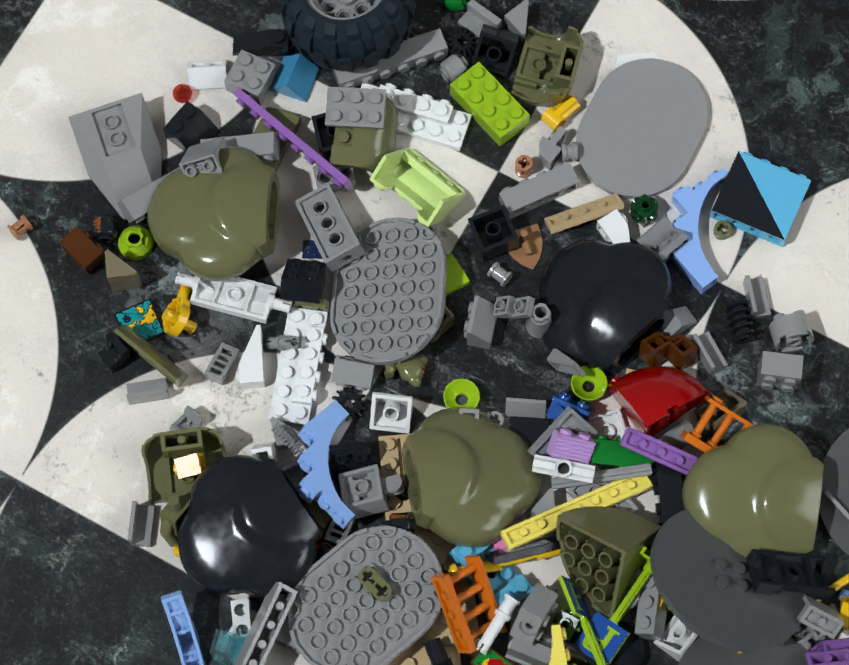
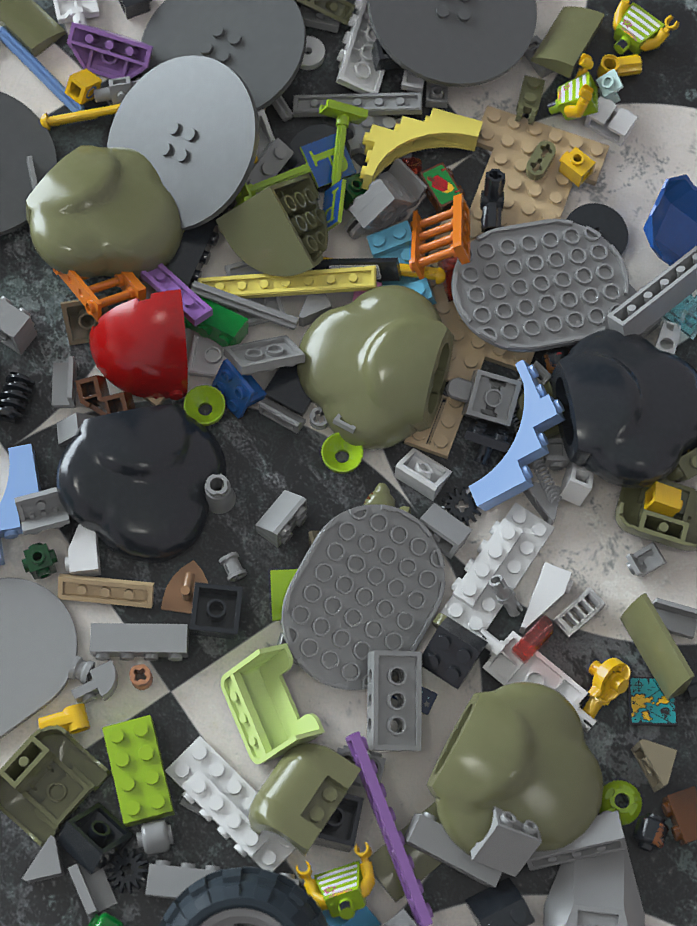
camera: 160 degrees left, 0 degrees up
light grey plate [325,87,387,130] -> none
olive beam [358,567,393,602] -> none
black head [385,513,414,534] -> none
white pin [476,593,521,655] -> none
light grey slope [493,295,535,319] -> none
white piece [532,454,596,484] -> none
lavender brick [546,427,596,465] -> none
light grey slope [547,348,586,377] -> none
black piece [746,549,836,601] -> none
light grey panel [797,594,845,639] -> none
none -> torso [296,842,375,920]
none -> clear red brick [511,615,554,664]

